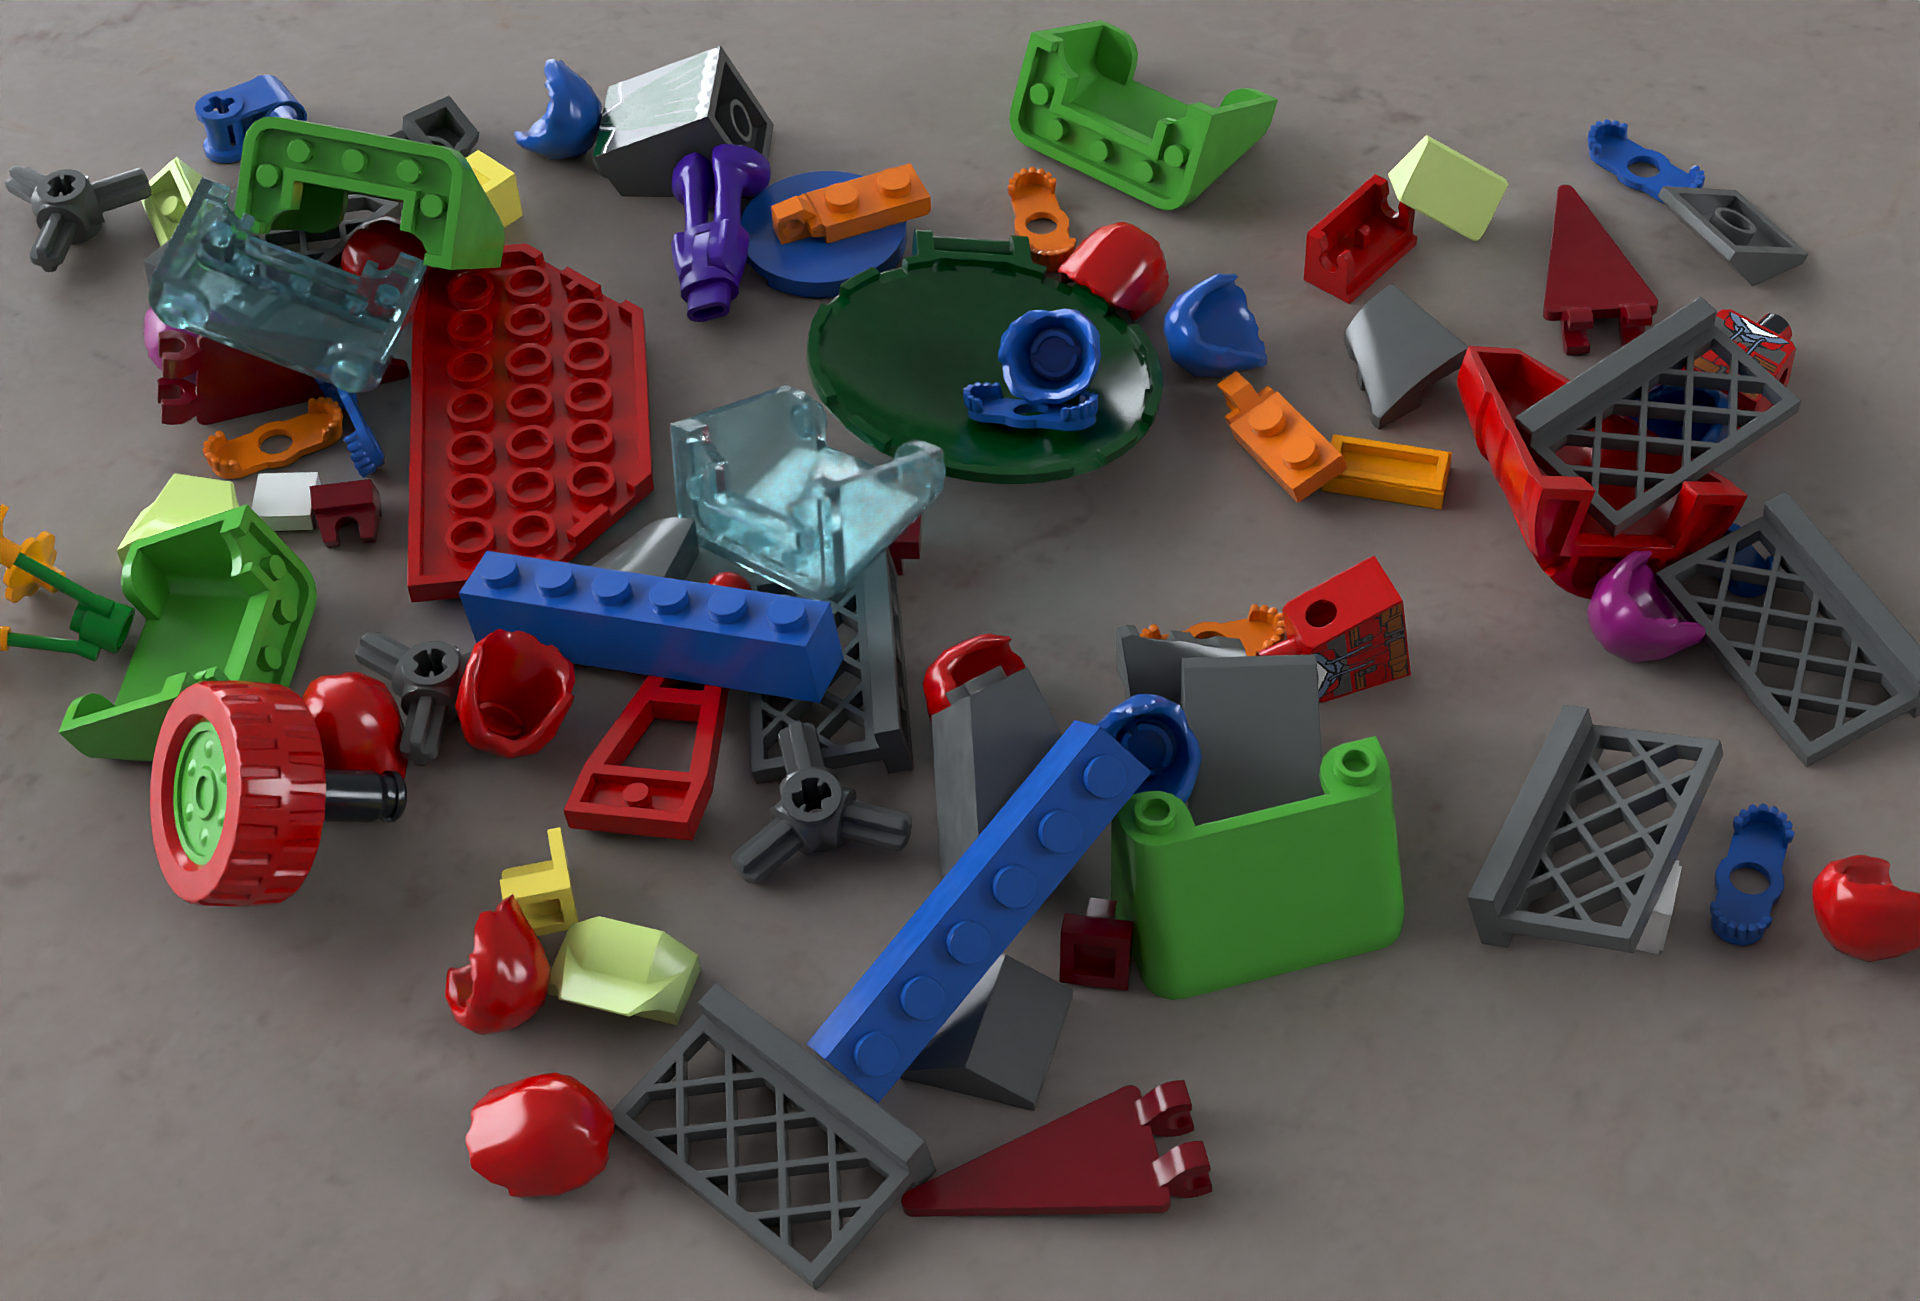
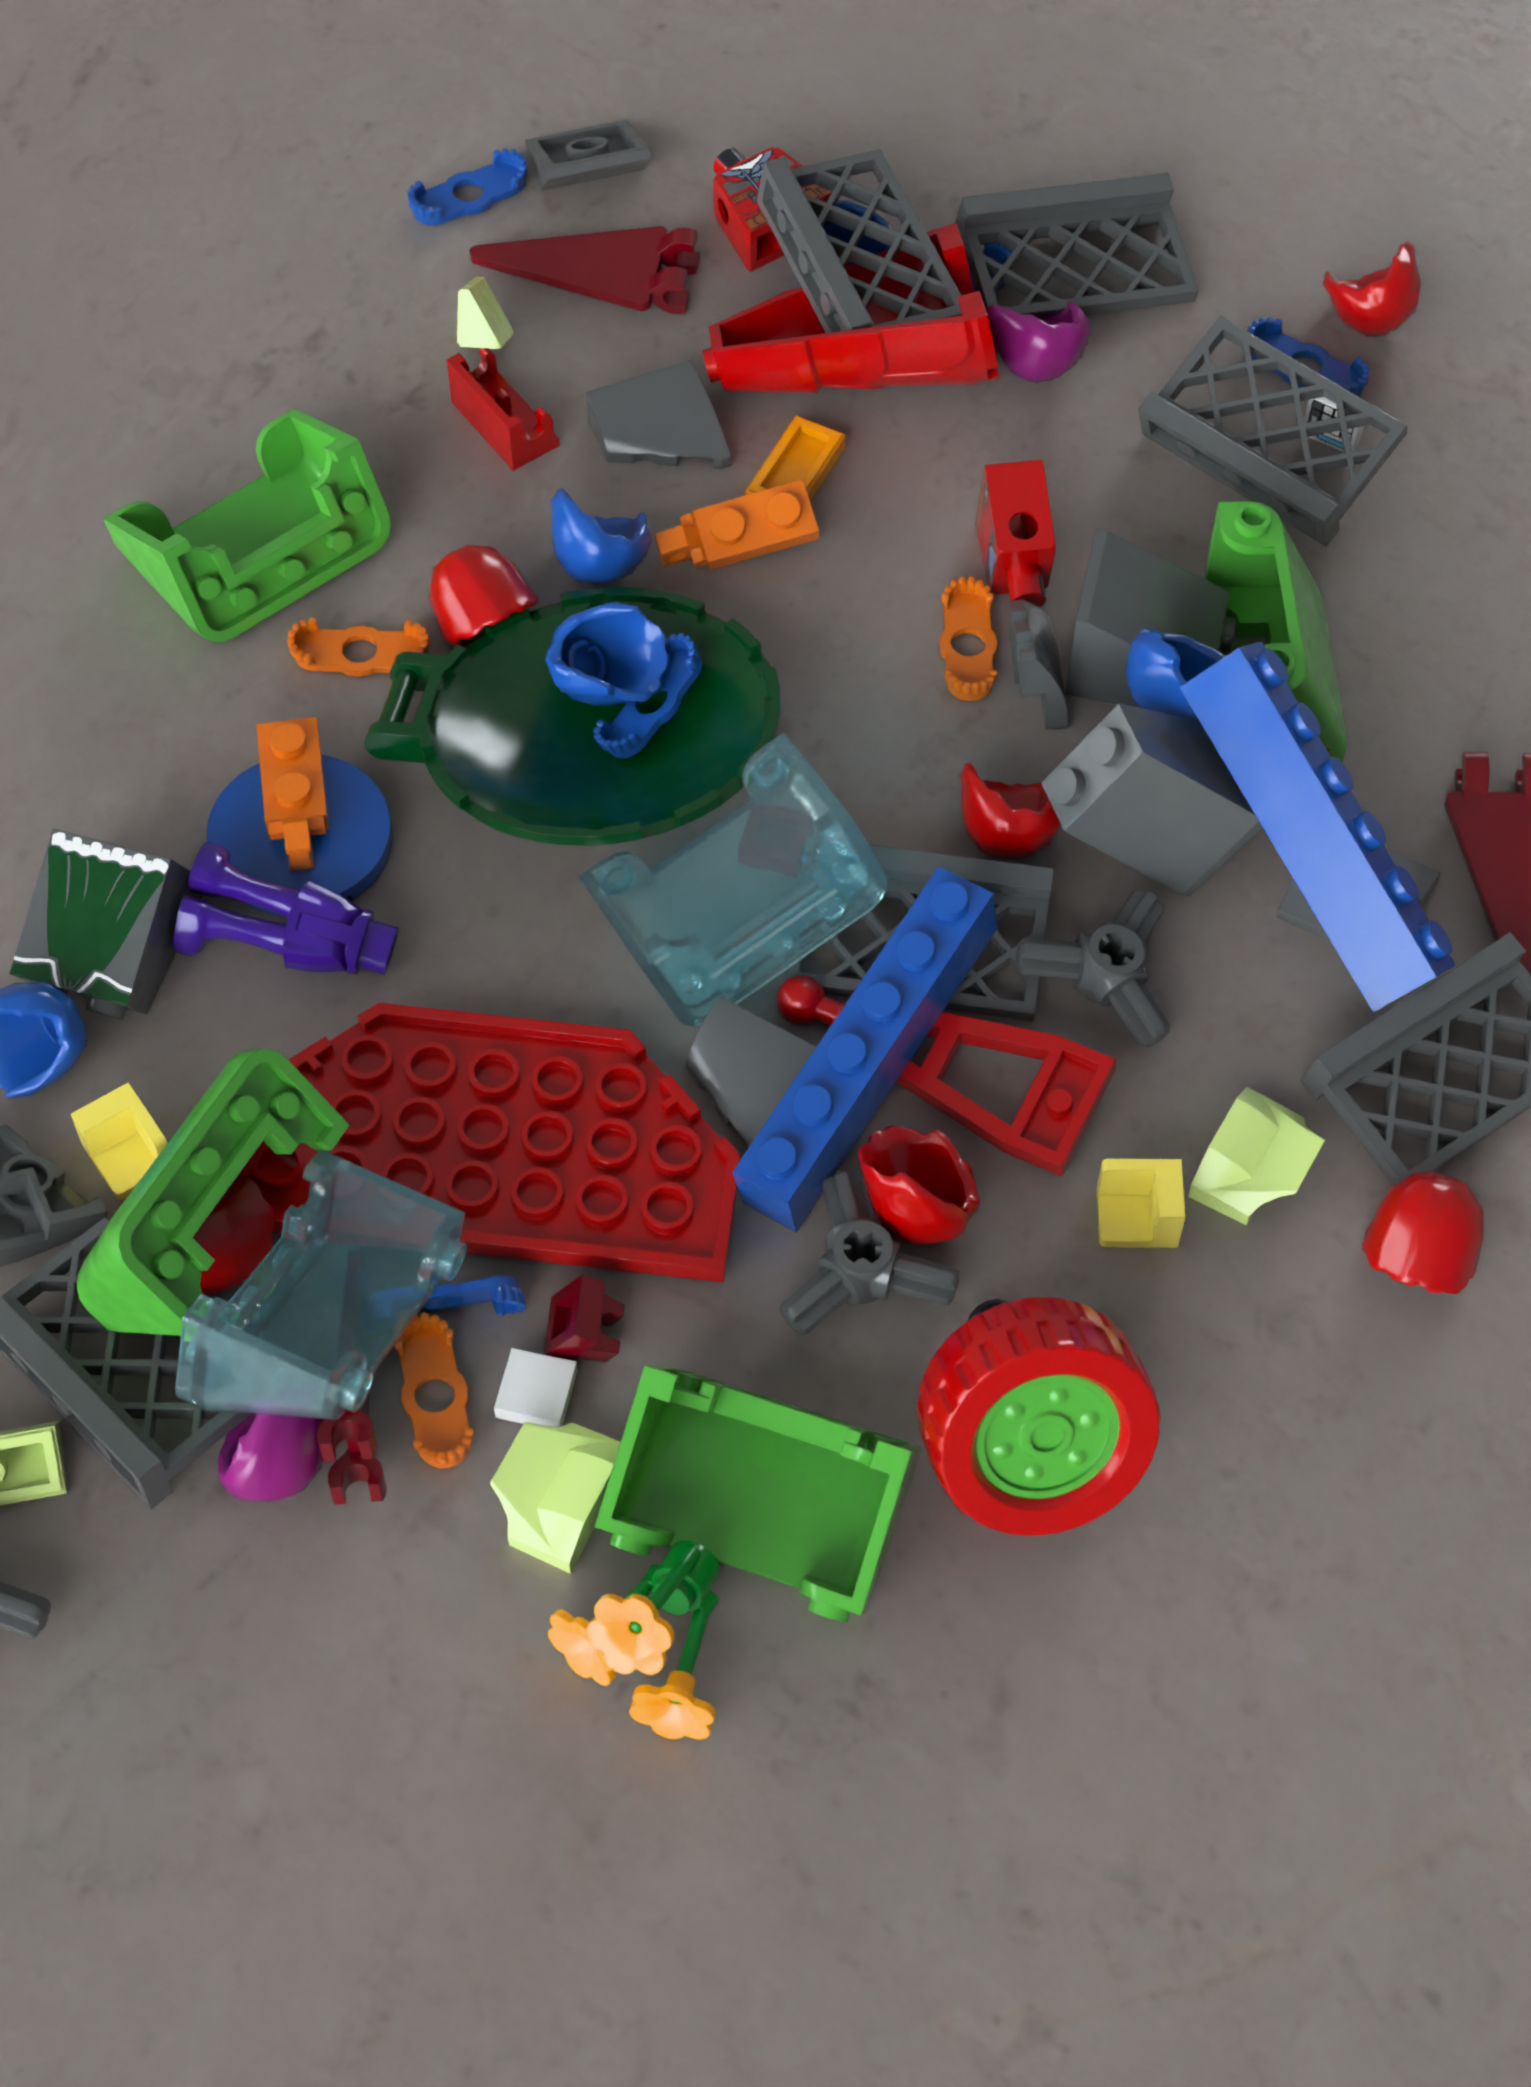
camera: 80 degrees left, 10 degrees up
red hair [302,672,408,779] -> none
red hair [444,894,551,1035] -> none

